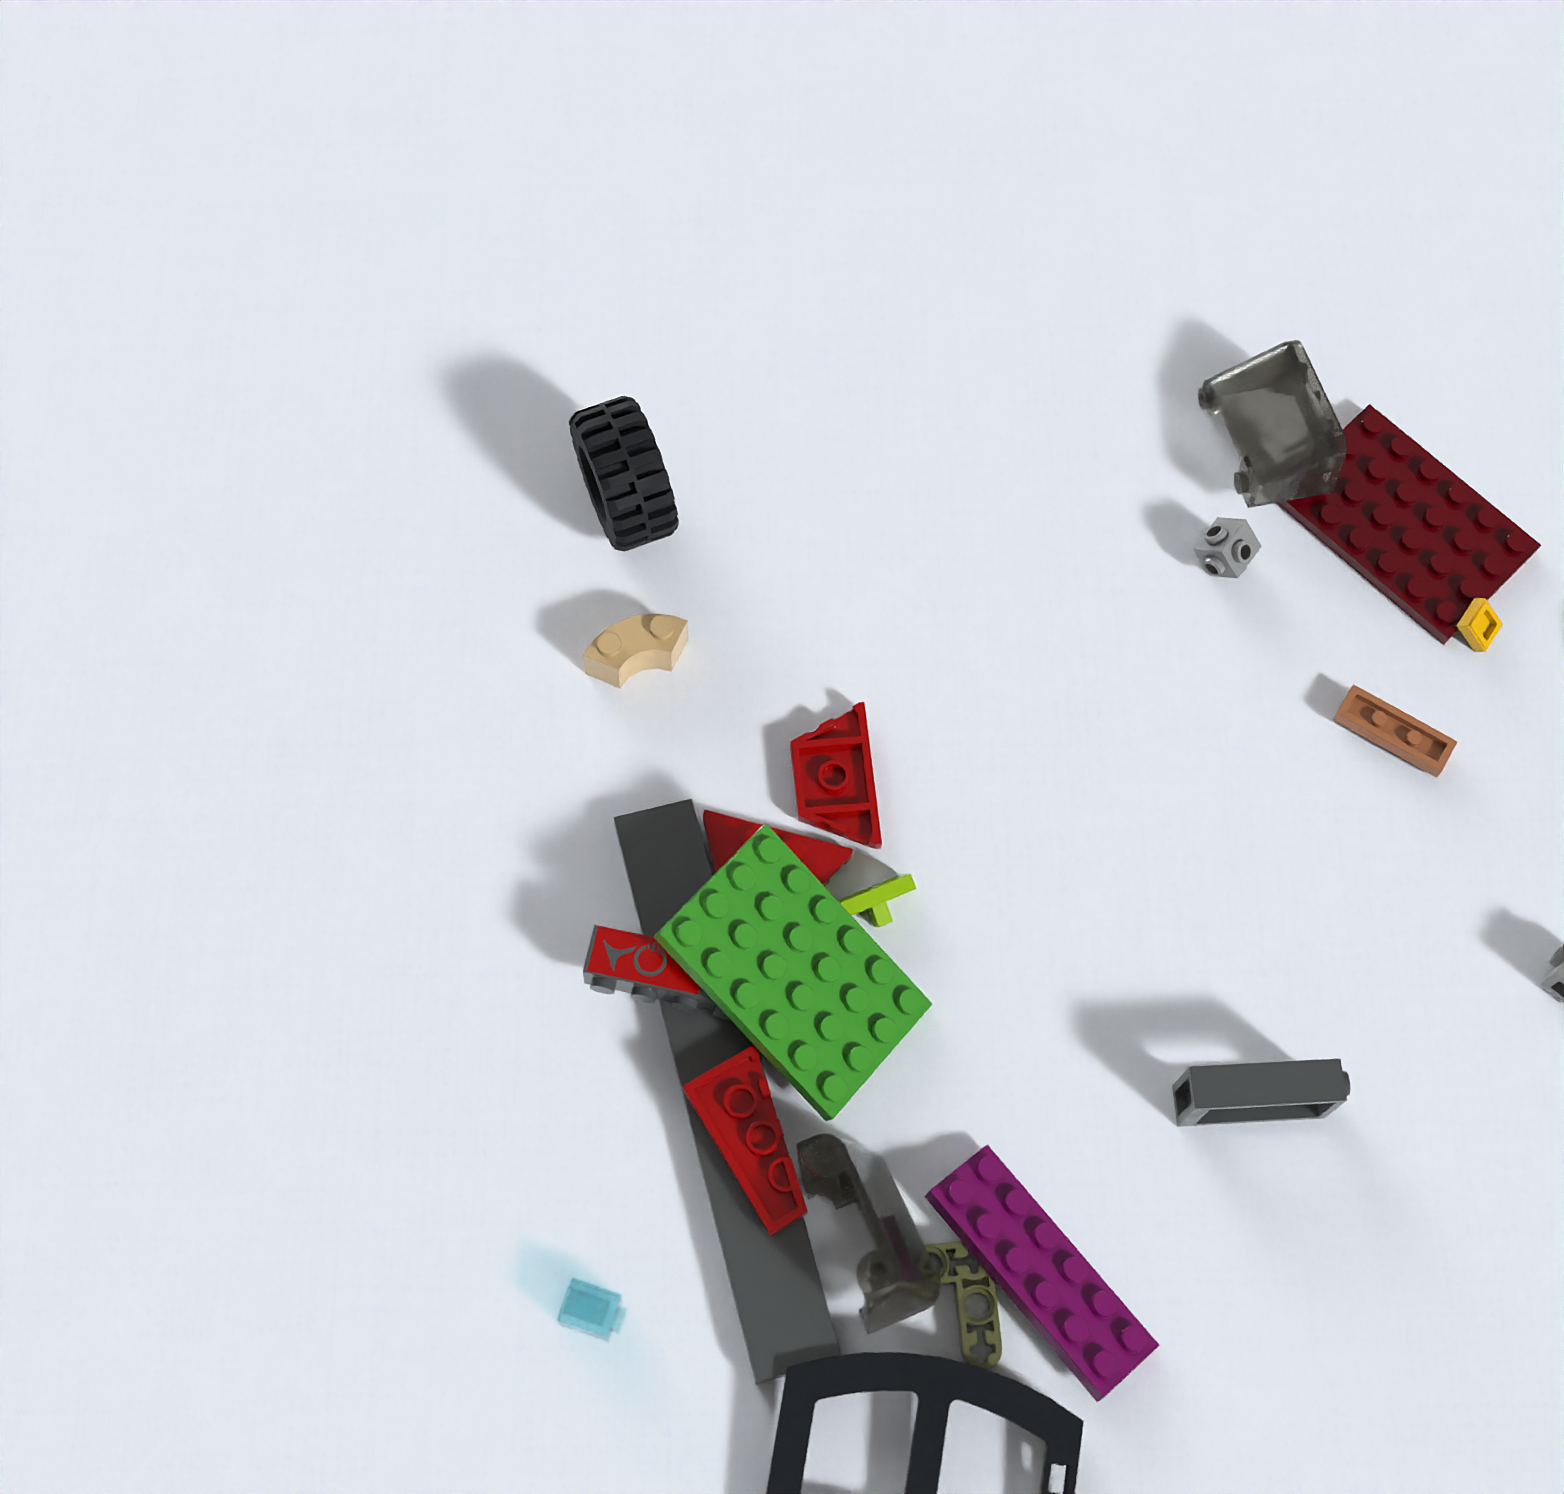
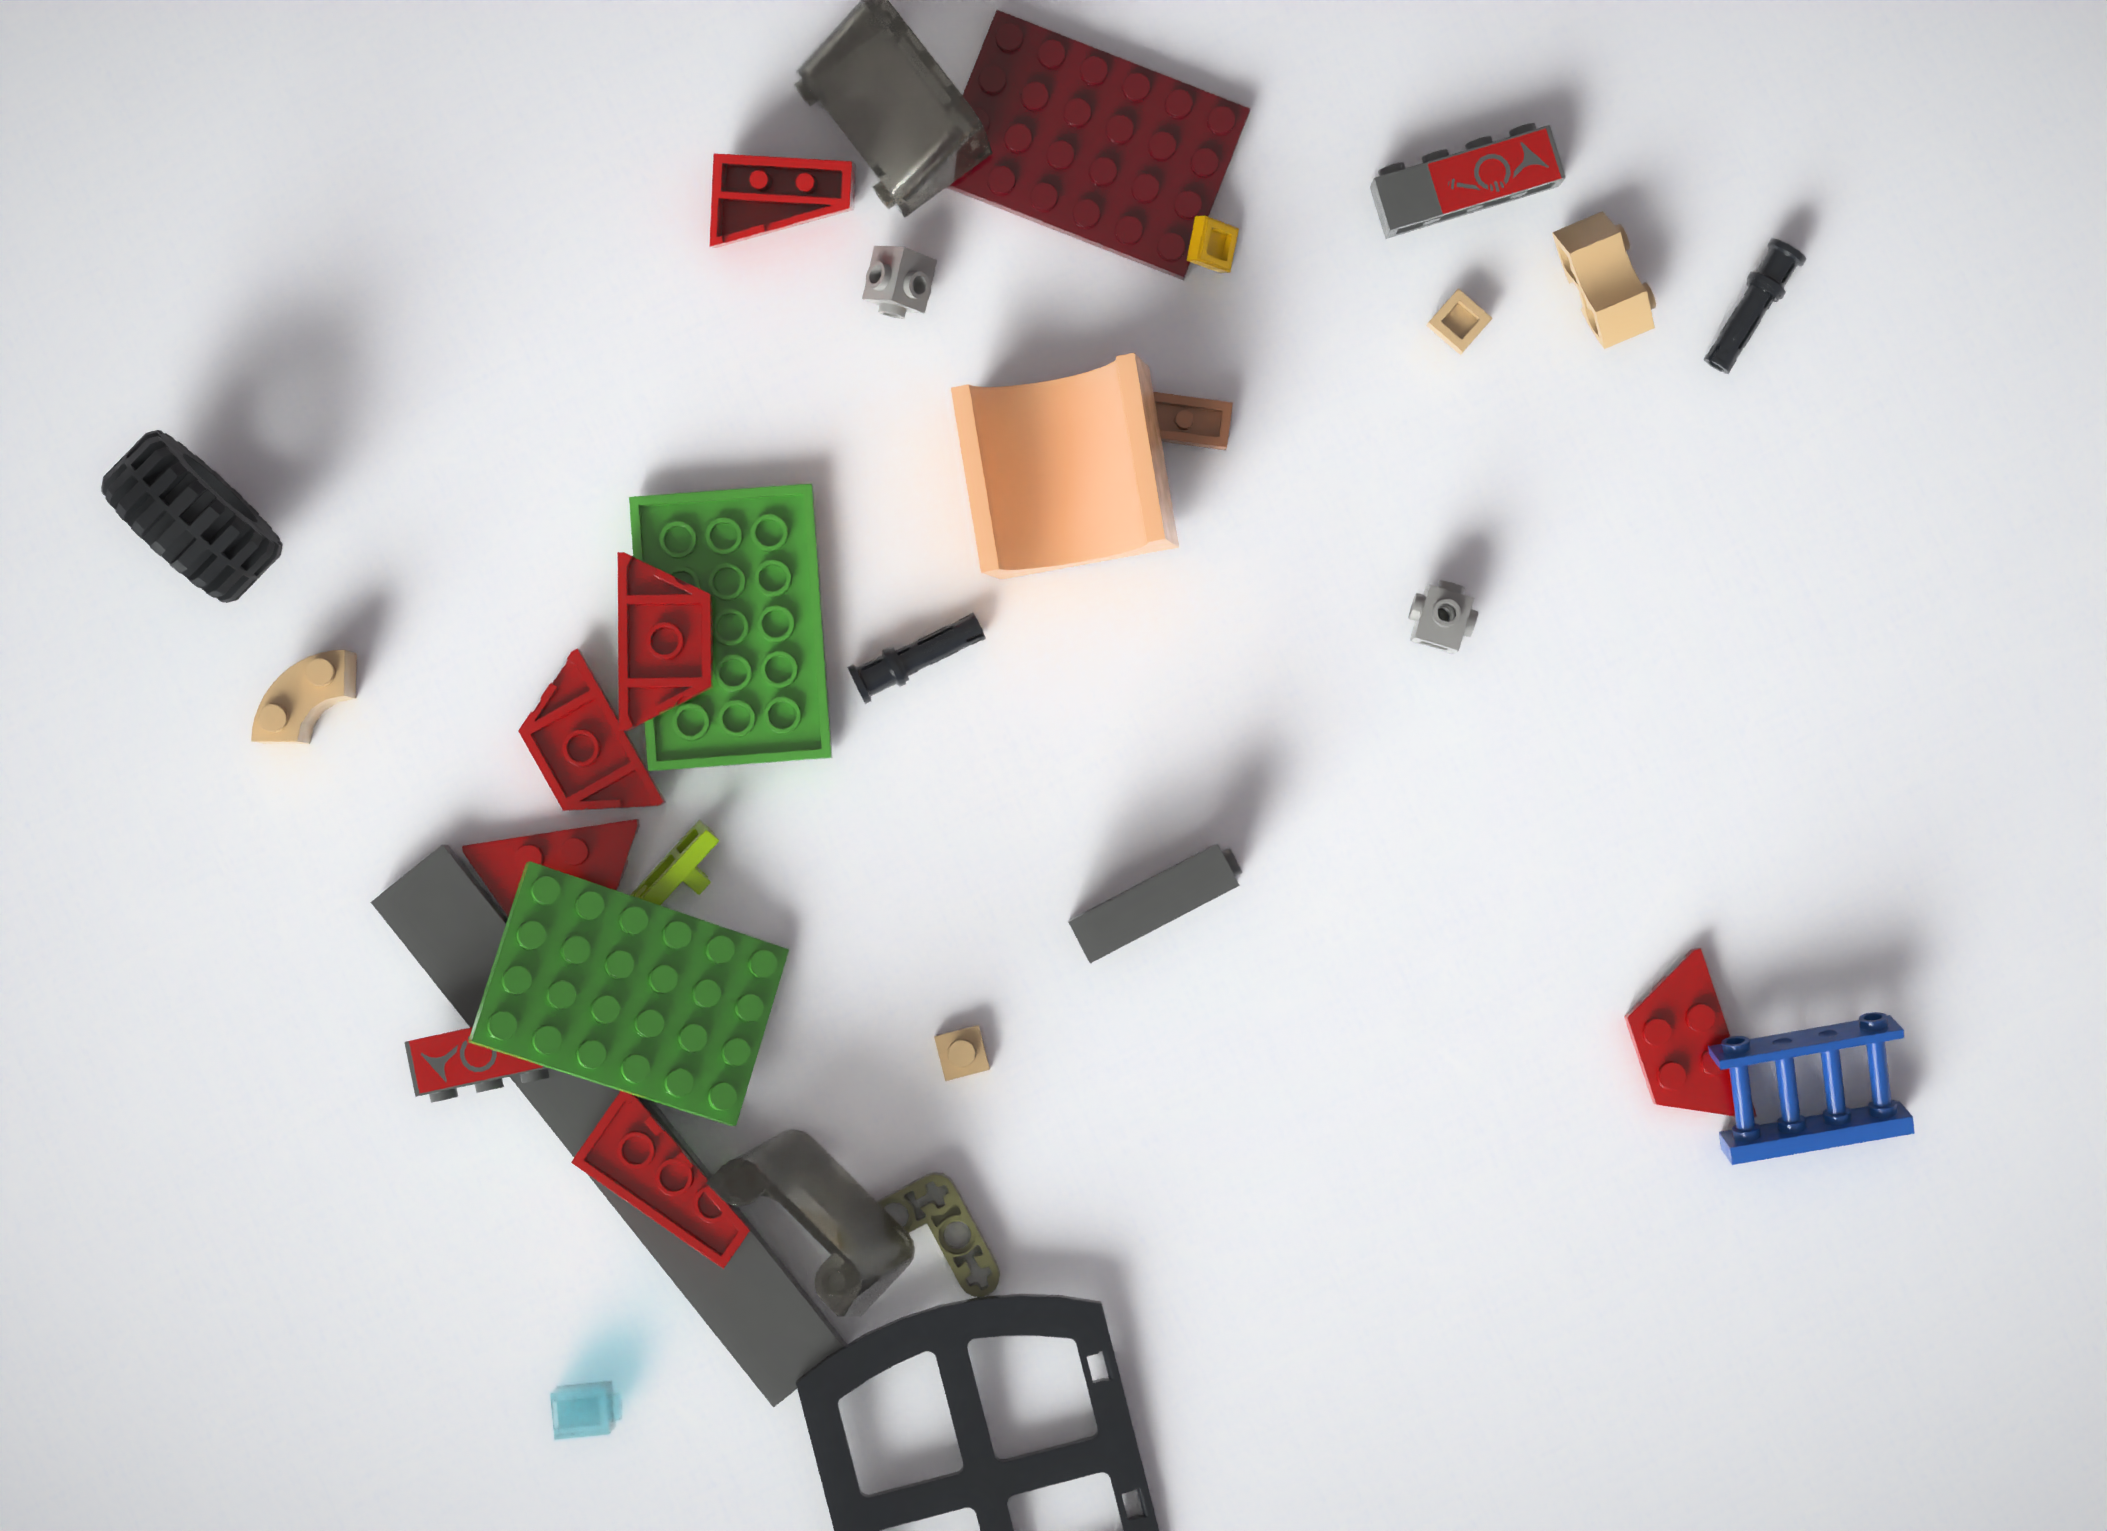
camera: 15 degrees left, 20 degrees up
magenta plate [924,1144,1160,1402] -> none
none -> red wing [617,552,713,731]
none -> bright green plate [629,483,833,771]
none -> red wedge [709,153,856,248]
none -> black pin [847,612,986,704]
none -> tan plate [934,1024,990,1081]
none -> light nougat piece [951,353,1179,580]

